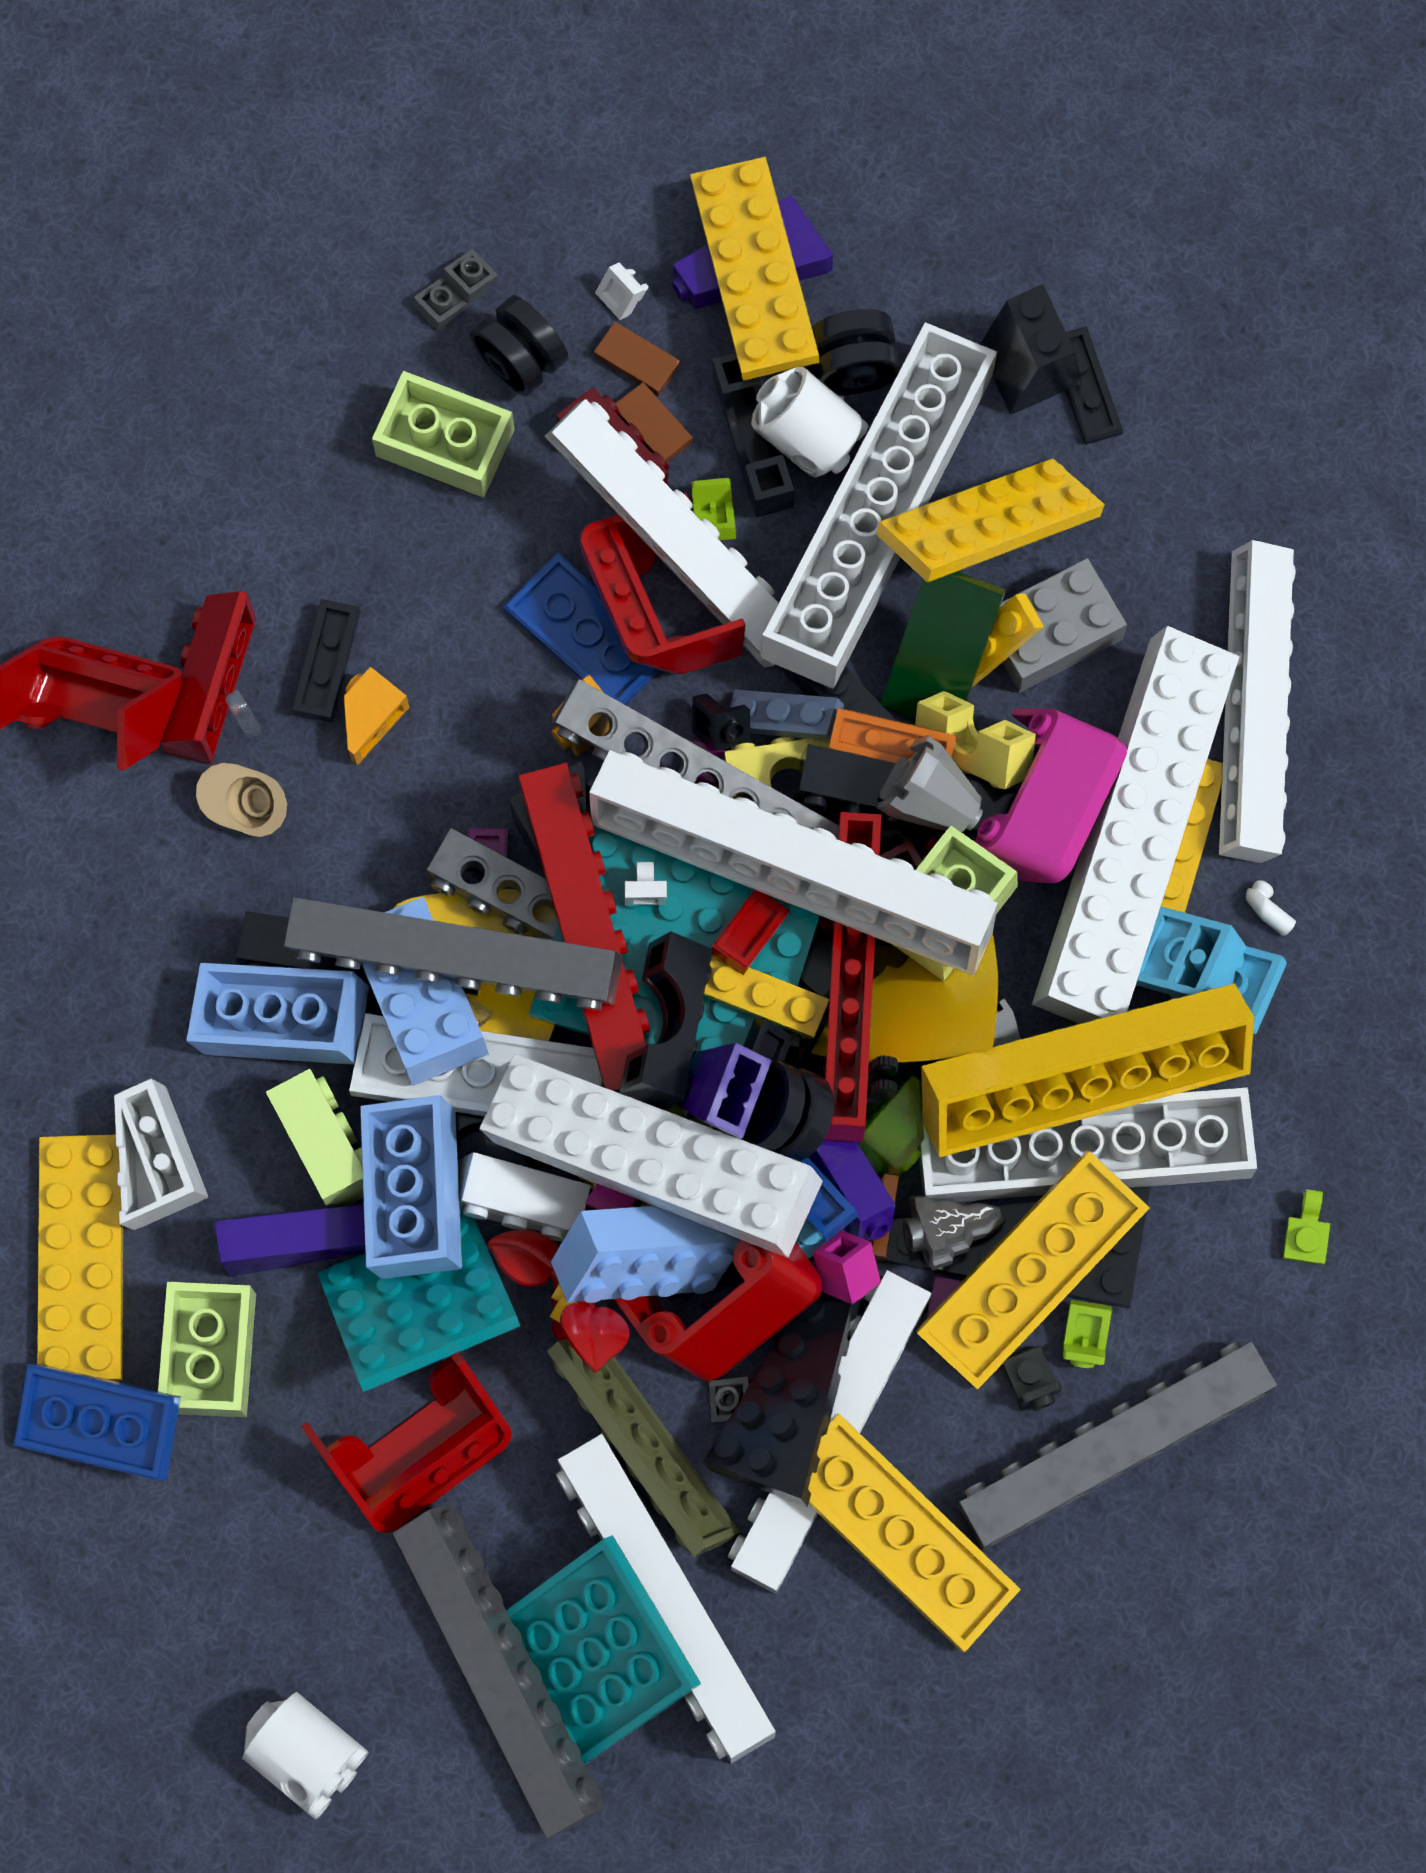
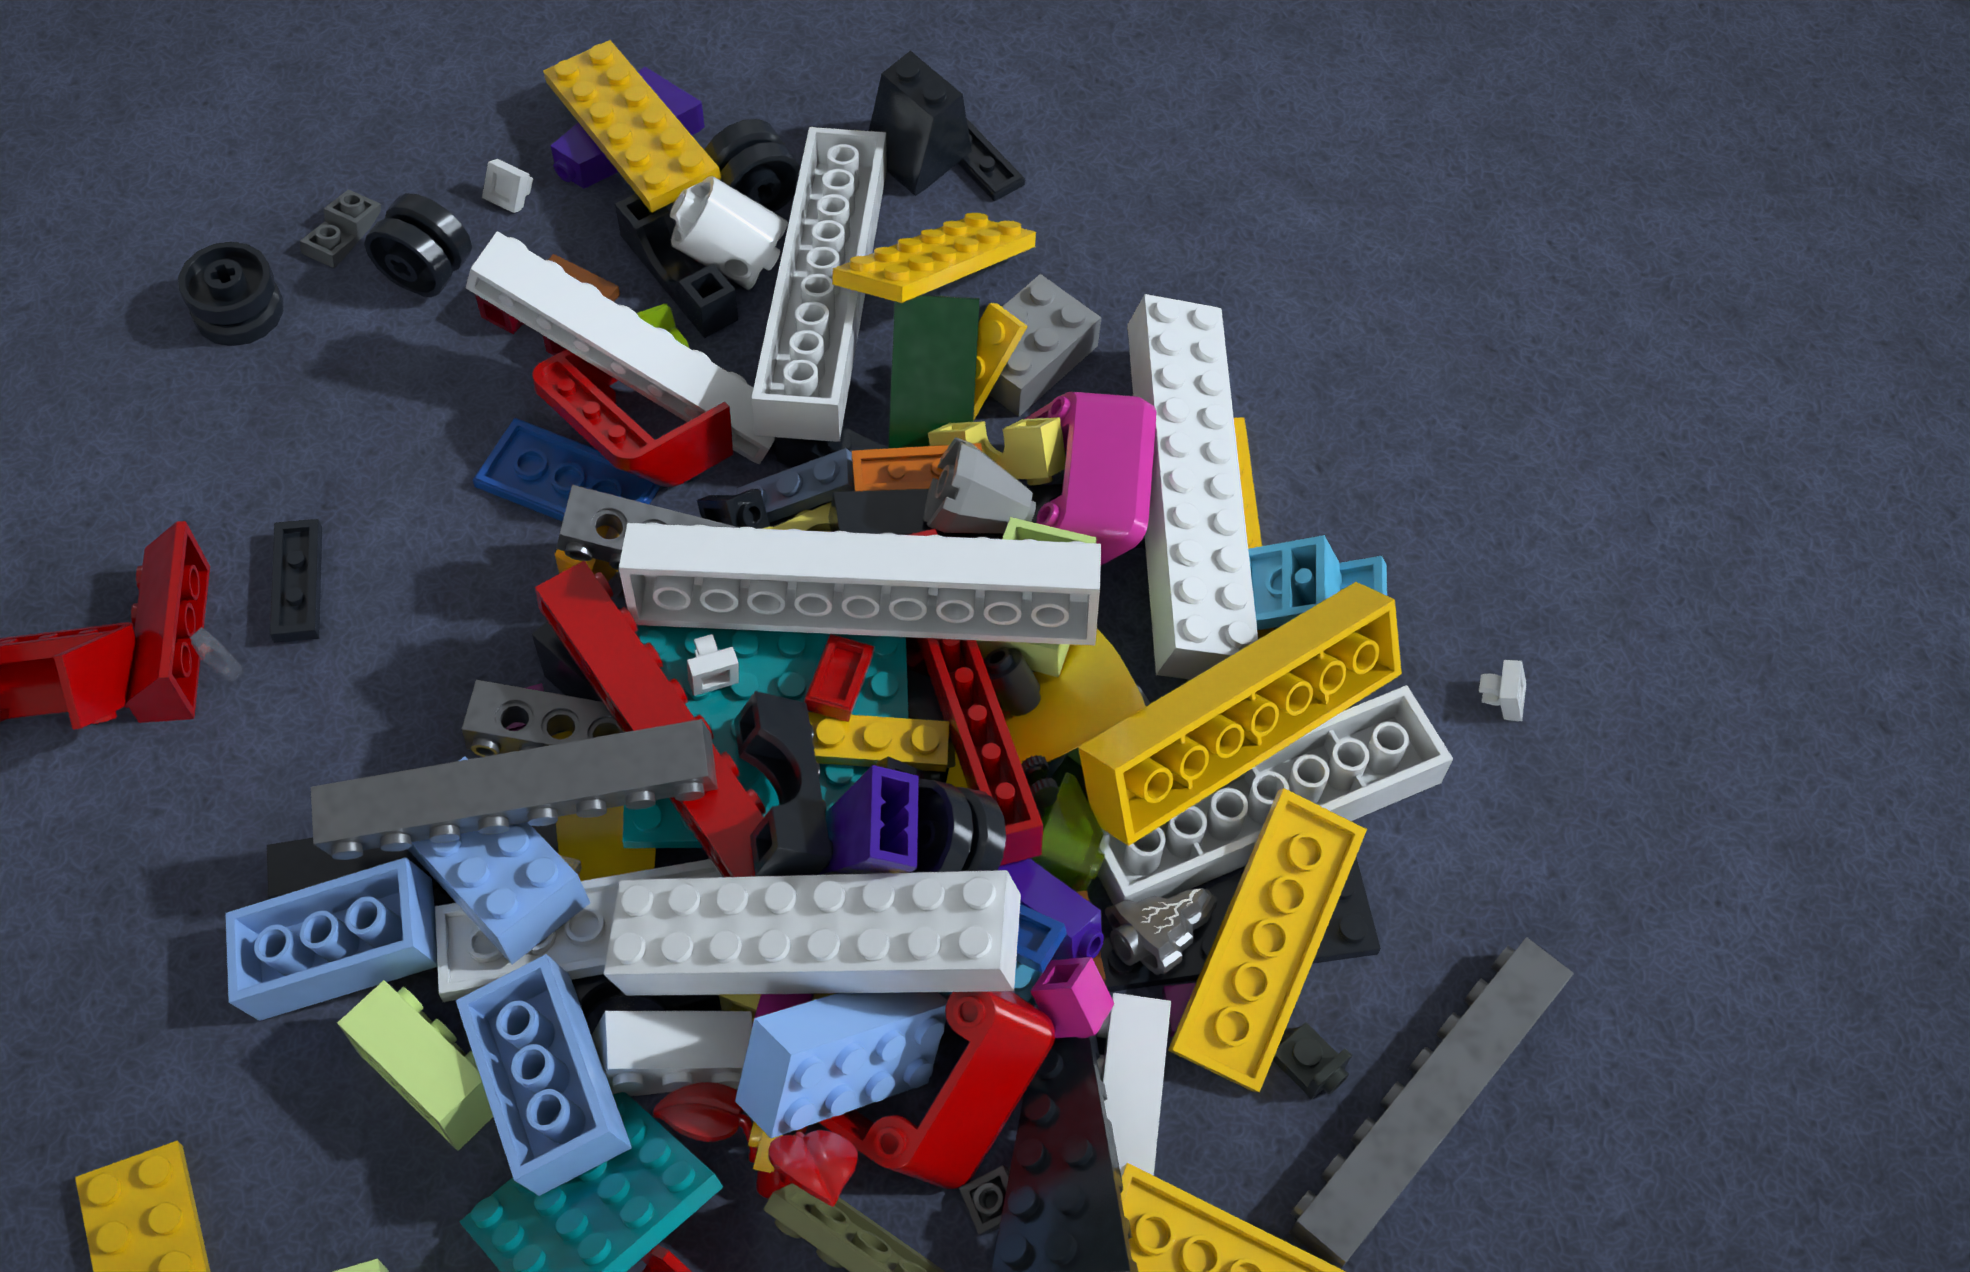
camera: 25 degrees left, 15 degrees down
white wedge [114,1078,209,1230] -> none
tan piece [196,763,288,837] -> none
dark purple slope [215,1204,366,1277] -> none
light orange slope [344,667,409,766] -> none
yellowish green brick [372,371,515,498] -> none
dark orange tile [594,322,680,396] -> none
lime bracket [1063,1299,1112,1368] -> none
white brick [1219,540,1296,863] -> none
white arm [1246,880,1296,936] -> none
lime plate [1282,1189,1330,1266] -> none
none -> black wheel [178,241,284,346]
none -> black brick [984,648,1041,716]
none -> white tile [1479,660,1526,721]

